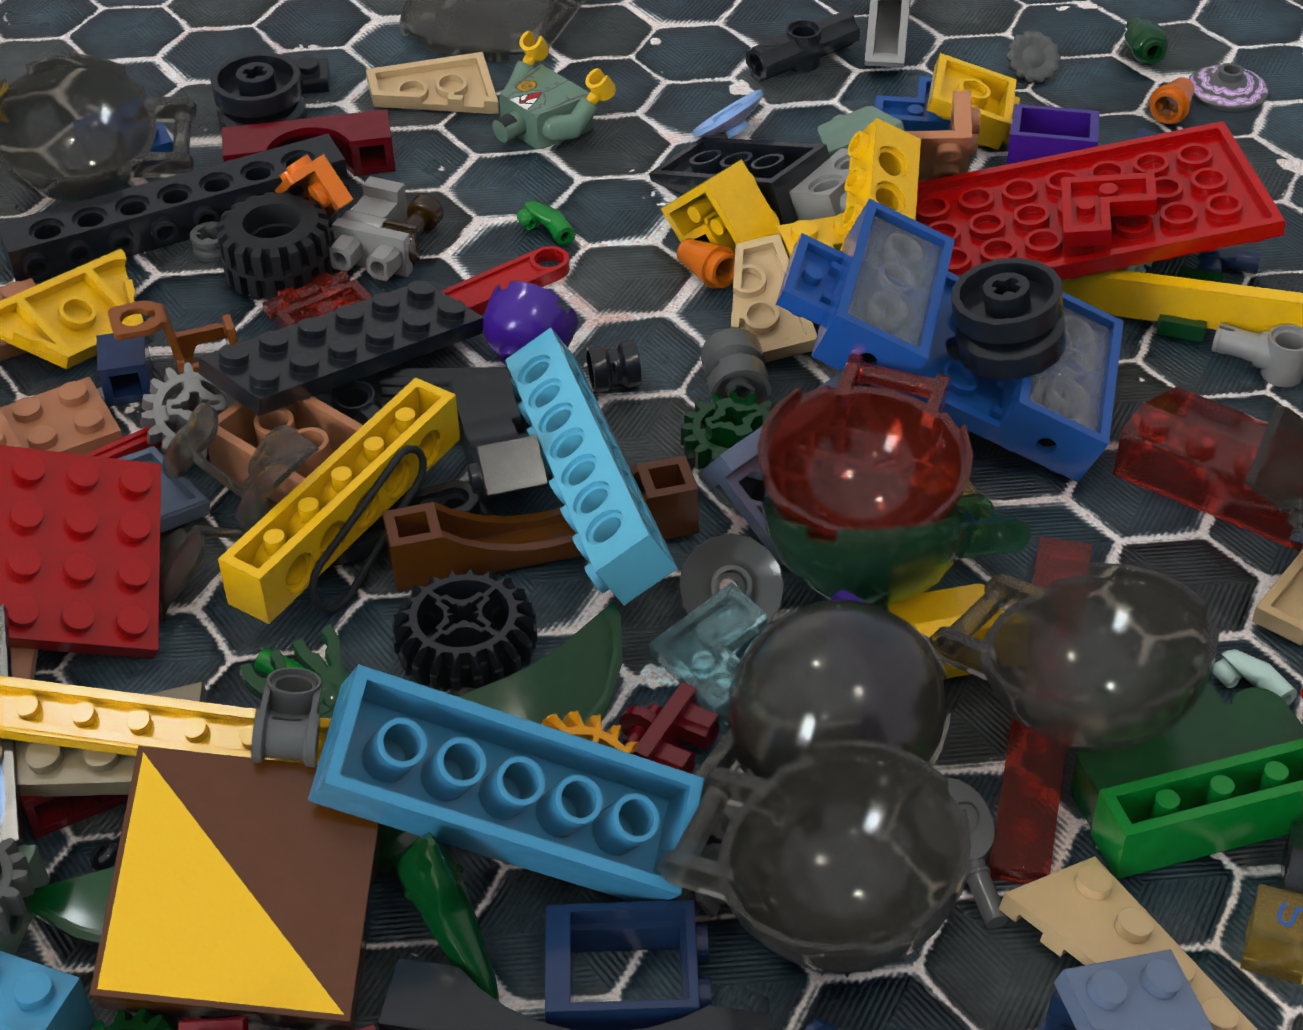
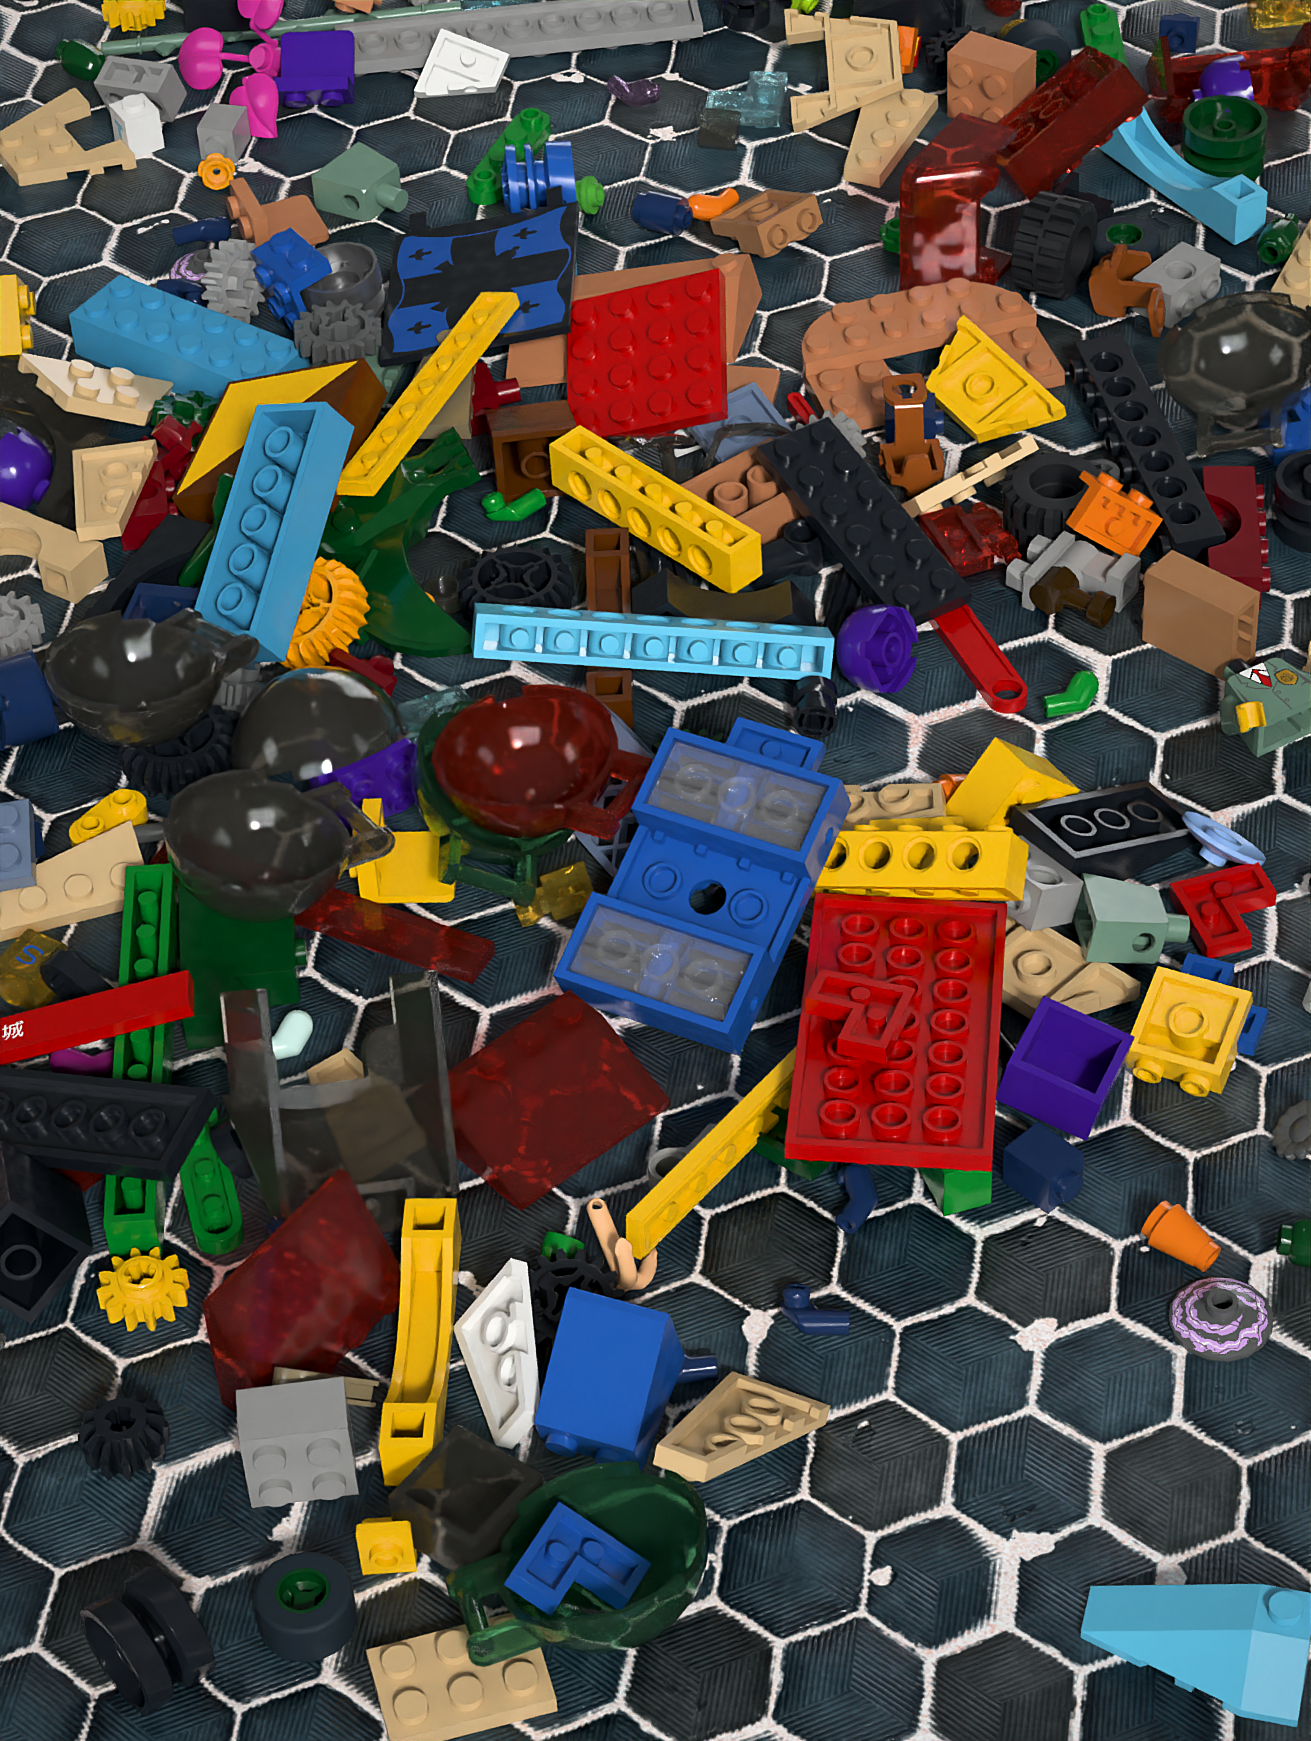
camera: 105 degrees right, 0 degrees up
dark grey piece [251,667,322,768] -> none
black piece [309,445,427,613] -> none
nougat bracket [905,91,980,180] -> none
black wheel [951,258,1066,380] -> none
none -> yellow plate [69,789,149,848]
none -> reddish brown slope [485,400,577,502]
none -> tan wing [902,434,1039,523]
none -> medium nougat brick [1141,550,1260,681]
none -> red plate [1169,862,1277,959]

